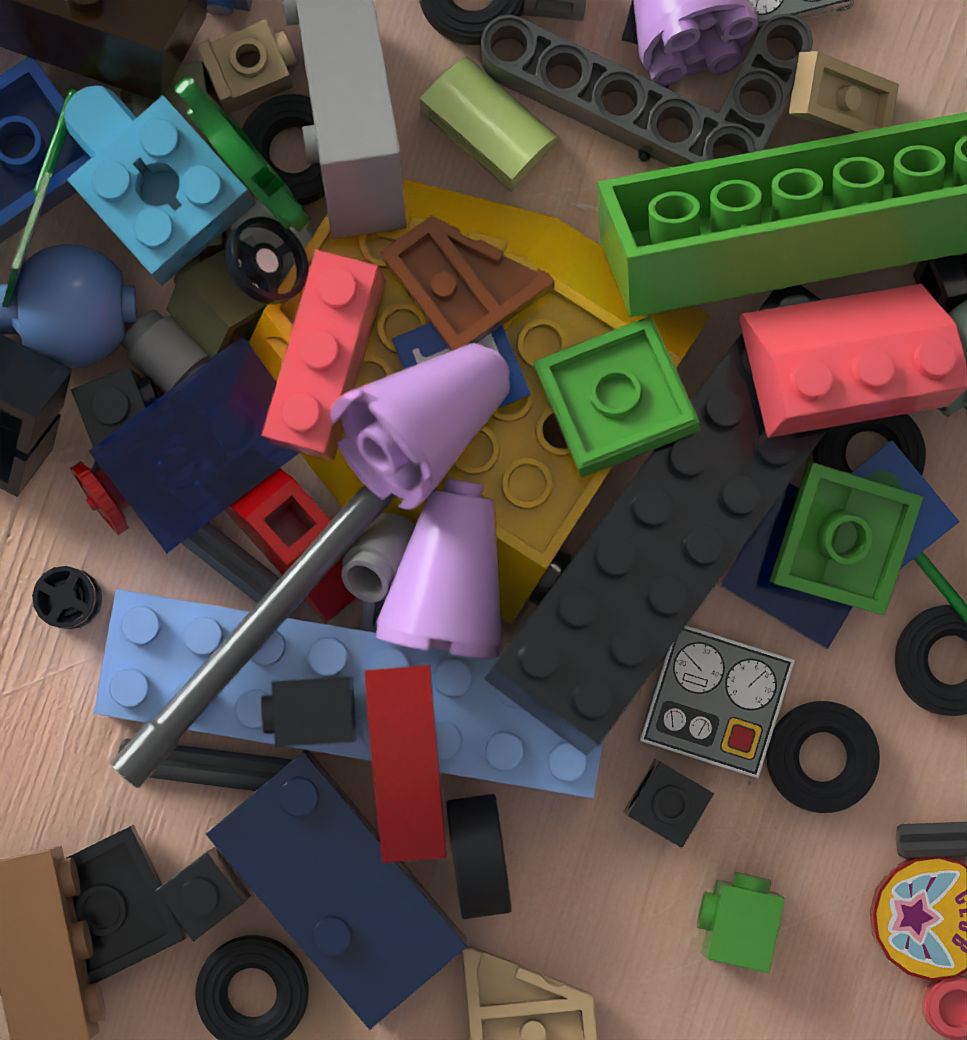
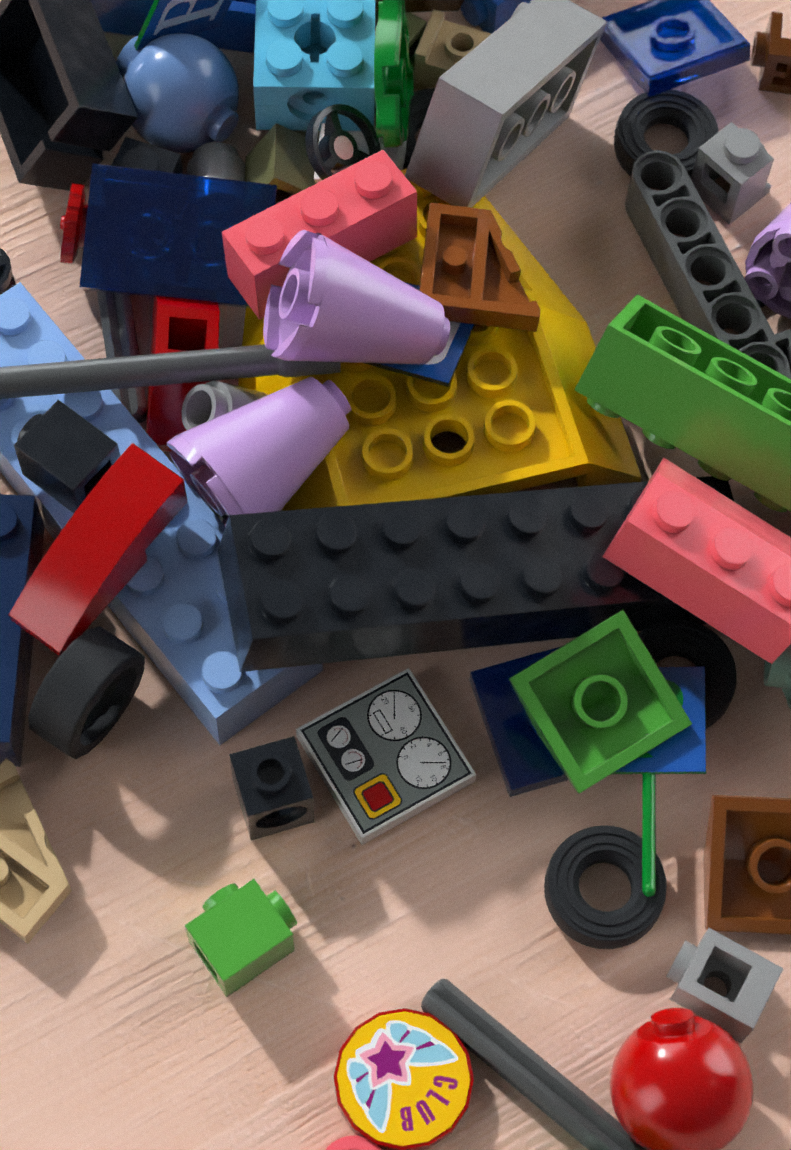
camera: 40 degrees right, 20 degrees down
yellowish green brick [419,57,559,192] -> none
bright green tile [533,316,700,478] -> none
black tyre [766,701,880,813] -> none

